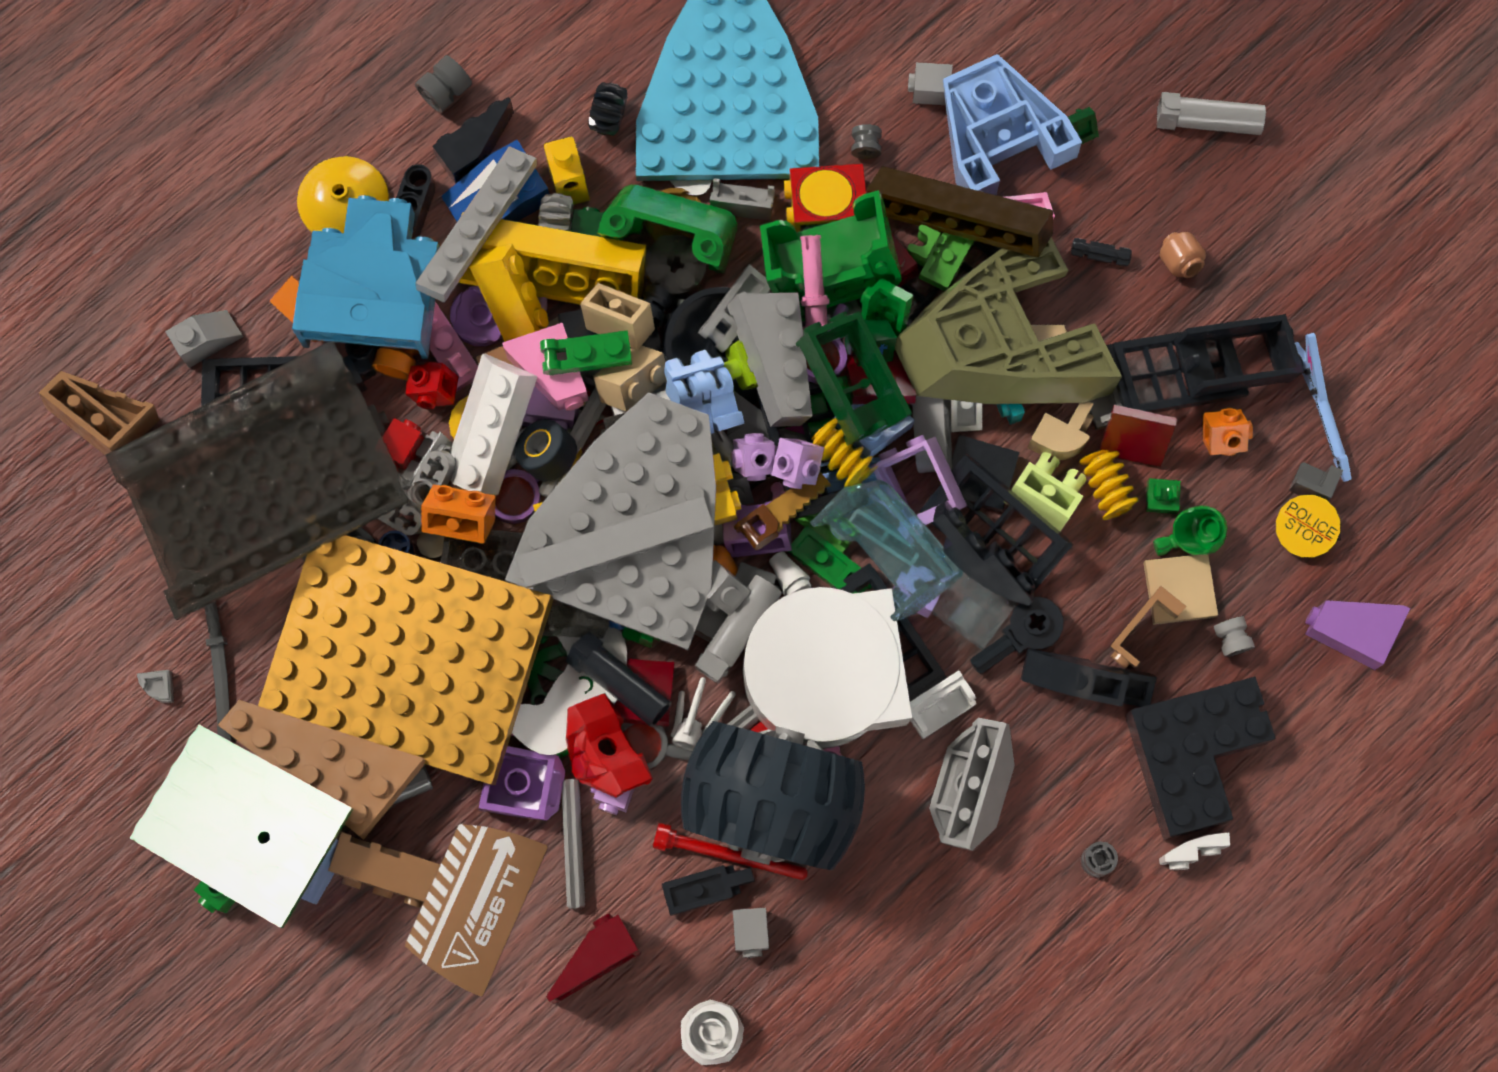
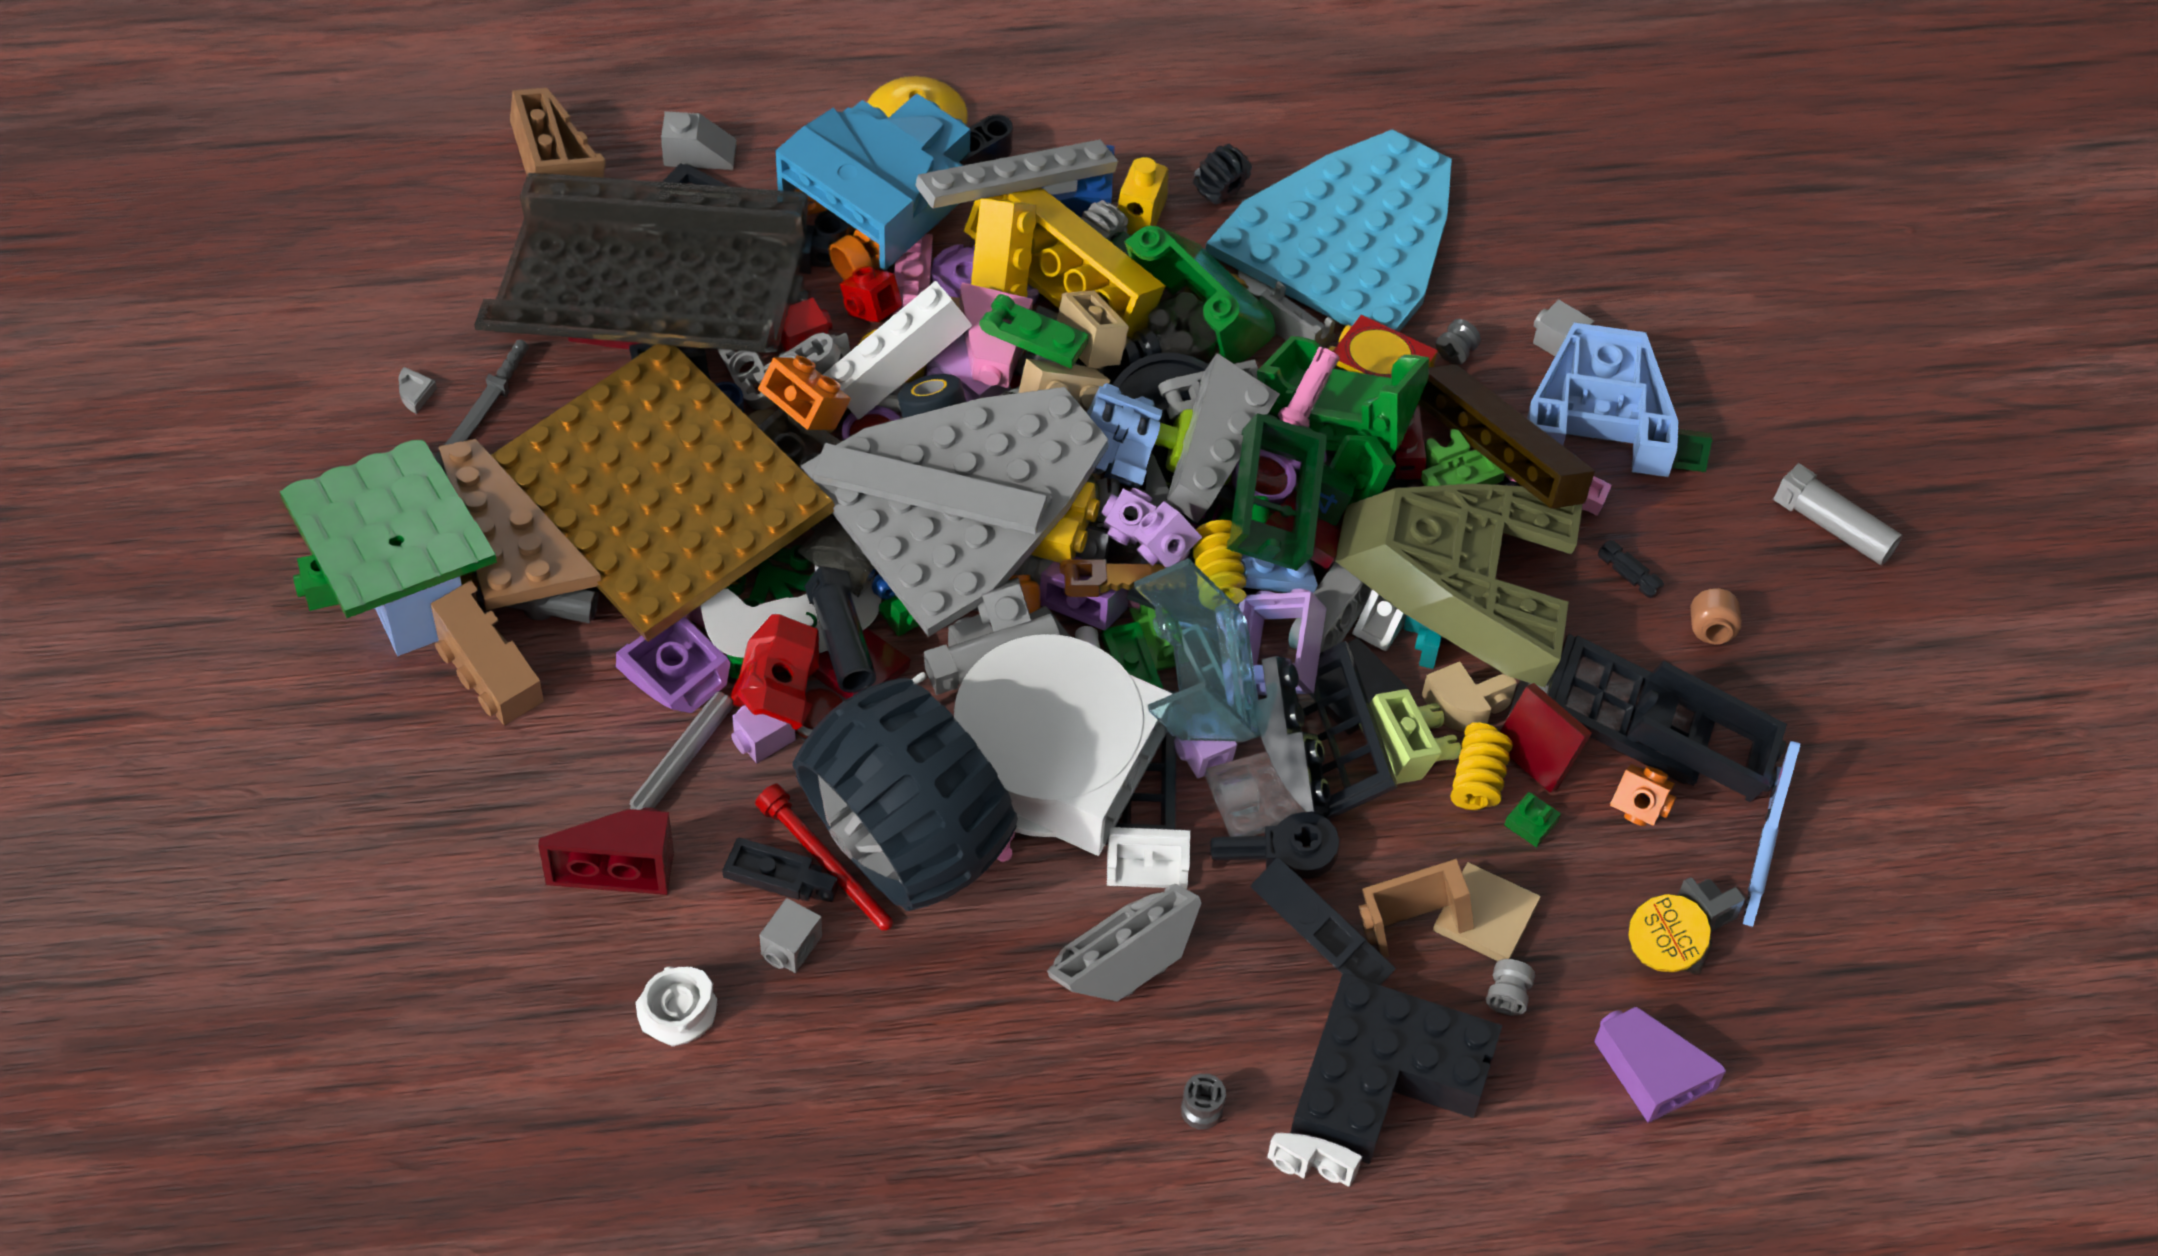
camera: 30 degrees right, 20 degrees down
medium nougat sticker [405,824,548,996] -> none
dark grey wheel [414,55,472,113] -> none
black slope [432,97,514,184] -> none
green hair [1153,505,1228,556] -> none

